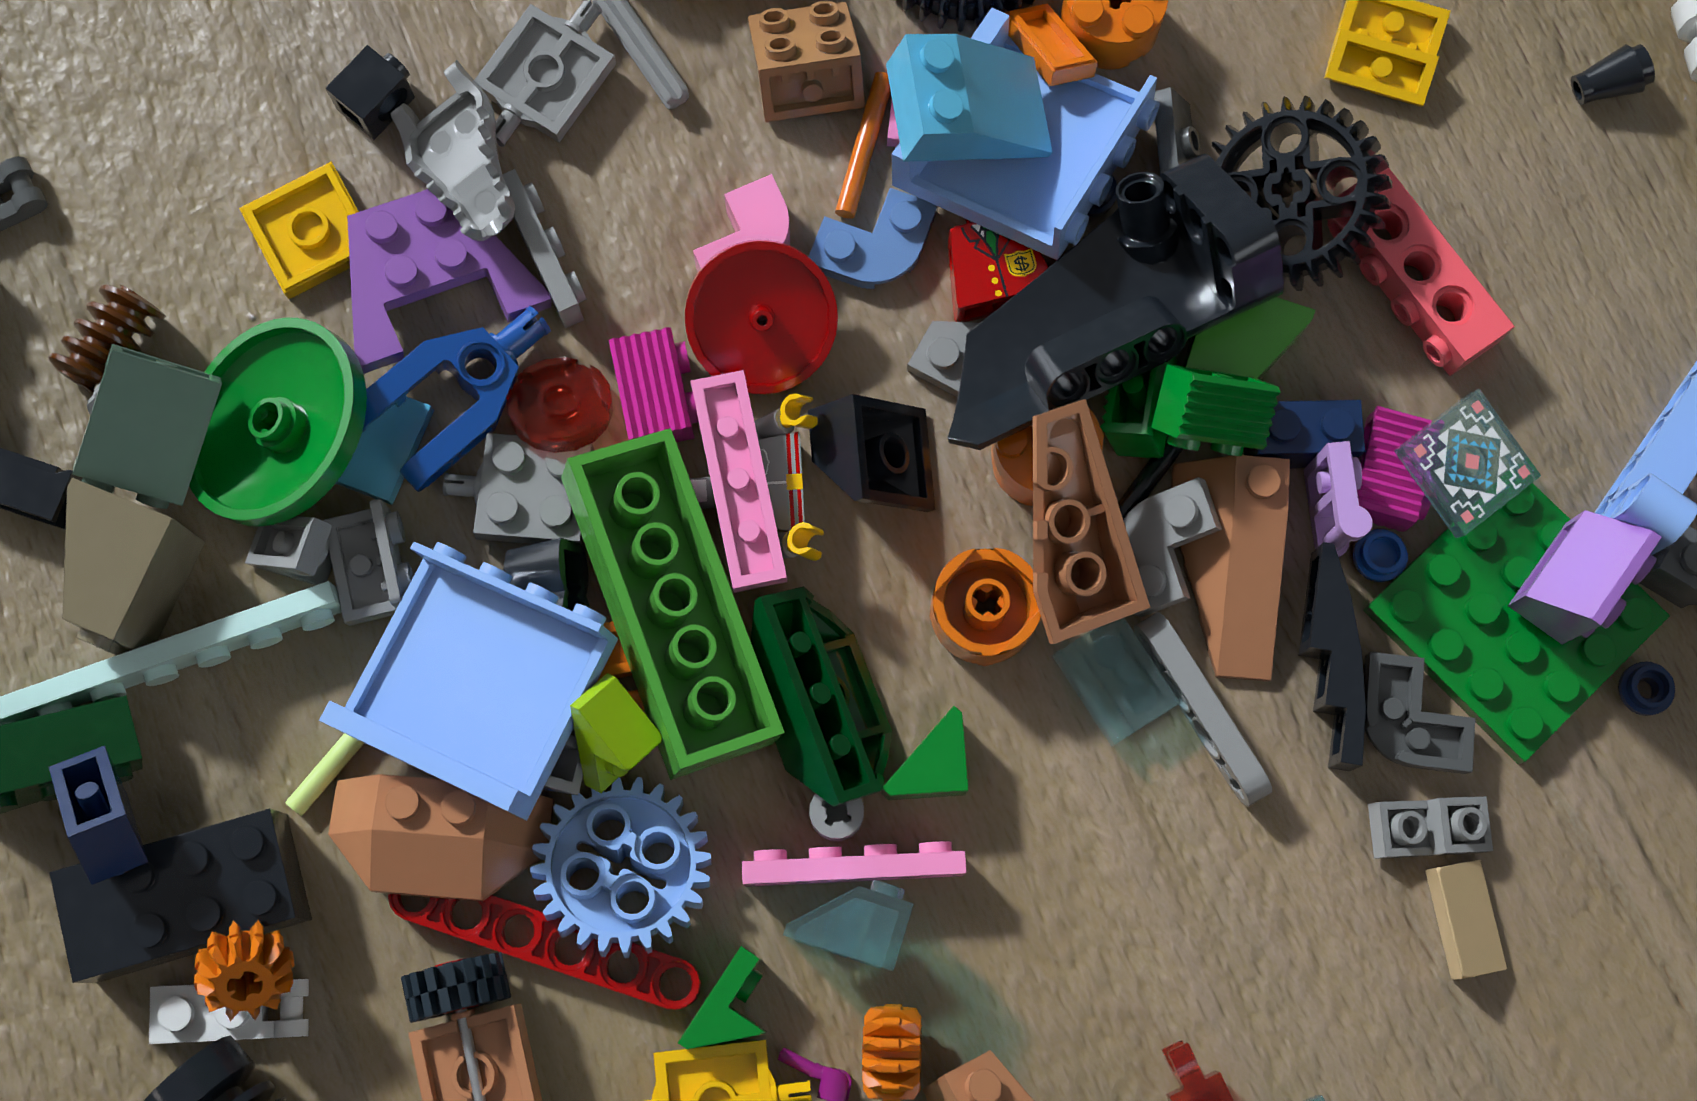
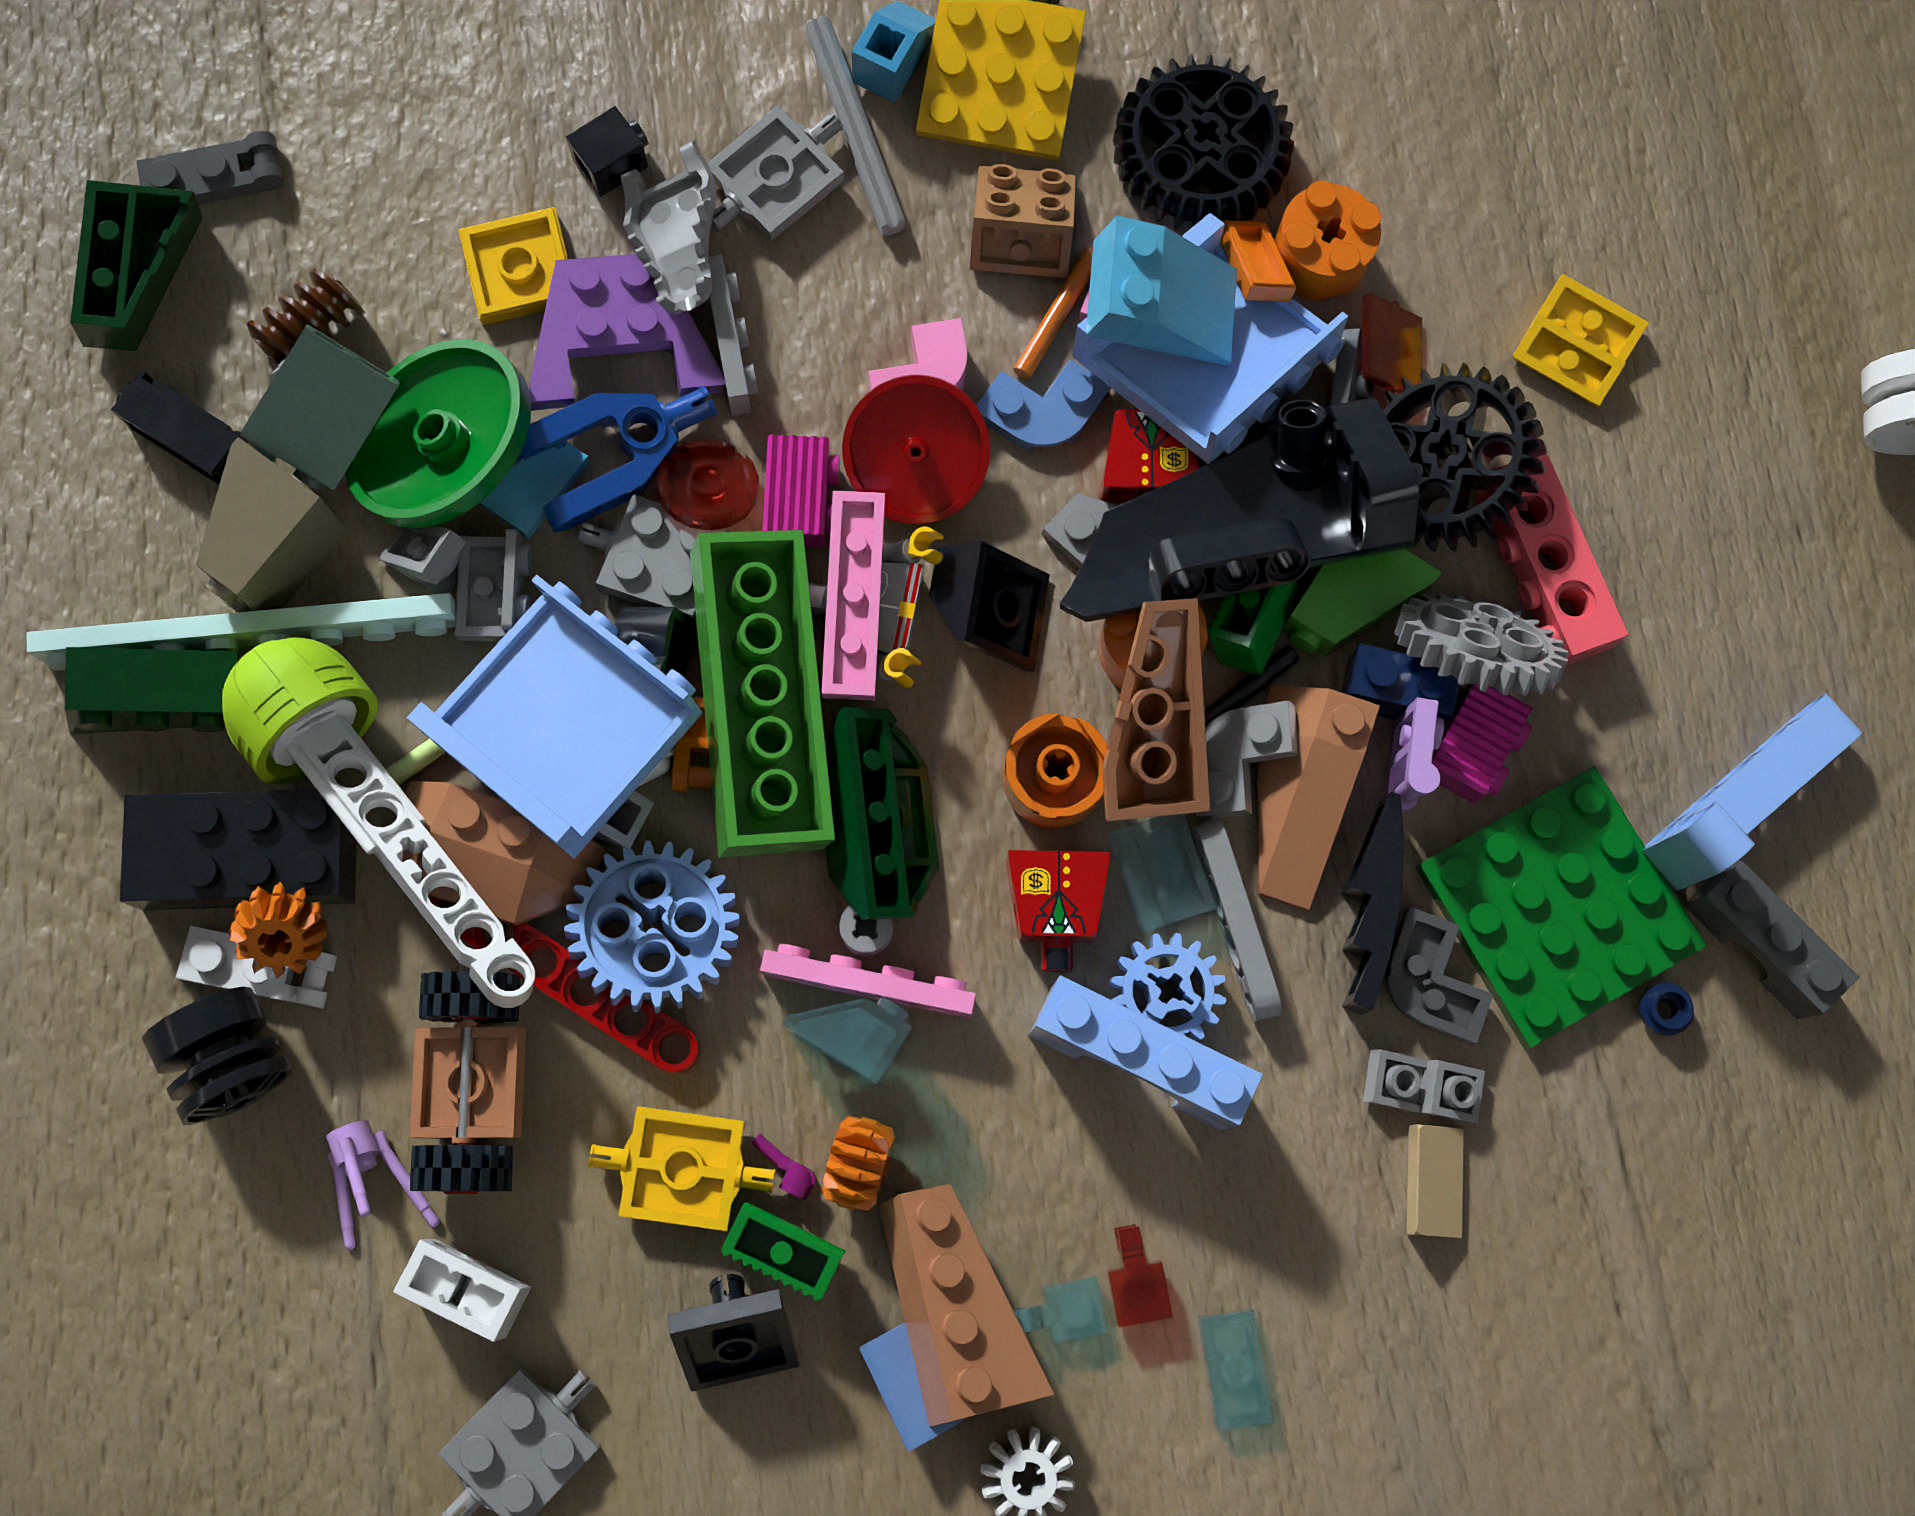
camera: 10 degrees right, 0 degrees up
dark blue brick [49,745,148,885] -> none
lime slope [570,673,662,793] -> none
green slope [678,946,767,1049] -> none
green slope [881,706,968,800] -> none
green brick [1151,364,1281,456] -> none
blue plate [1353,529,1408,582] -> none
clear light blue tile [1394,389,1541,538] -> none
slope [1508,510,1662,644] -> none
black cone [1571,44,1655,105] -> none
none -> white piece [222,637,535,1008]
none -> red torso [1006,850,1110,973]
none -> light blue arch [1029,975,1263,1130]
none -> light blue gear [1109,933,1226,1041]
none -> clear red piece [1362,293,1422,394]
none -> light grey gear [1394,592,1568,696]

